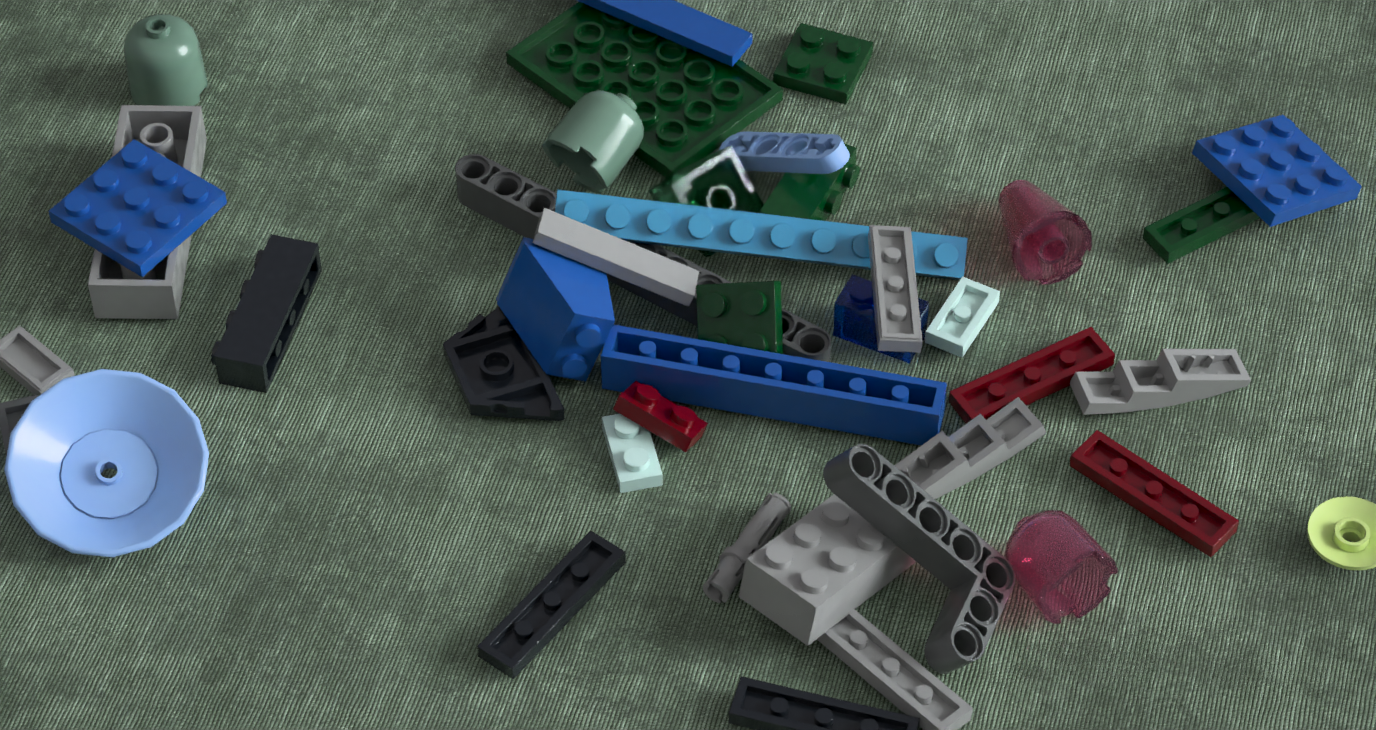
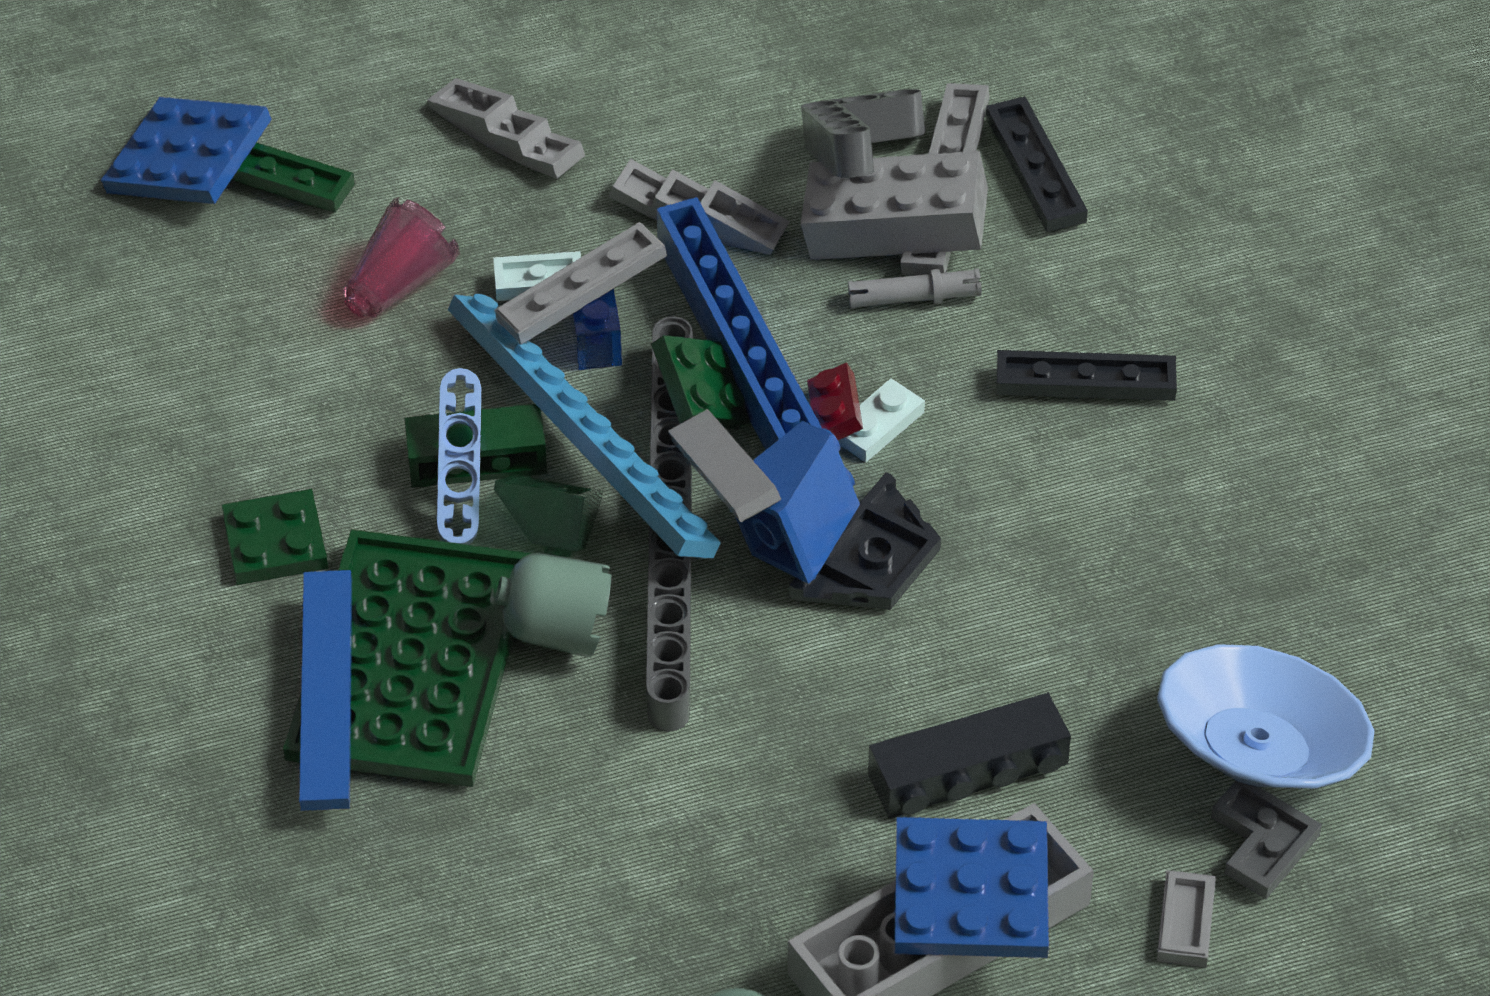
camera: 125 degrees left, 0 degrees up
dark red plate [949,327,1115,424] -> none
clear pink cylinder [1005,509,1118,624] -> none
dark red plate [1069,430,1239,557] -> none

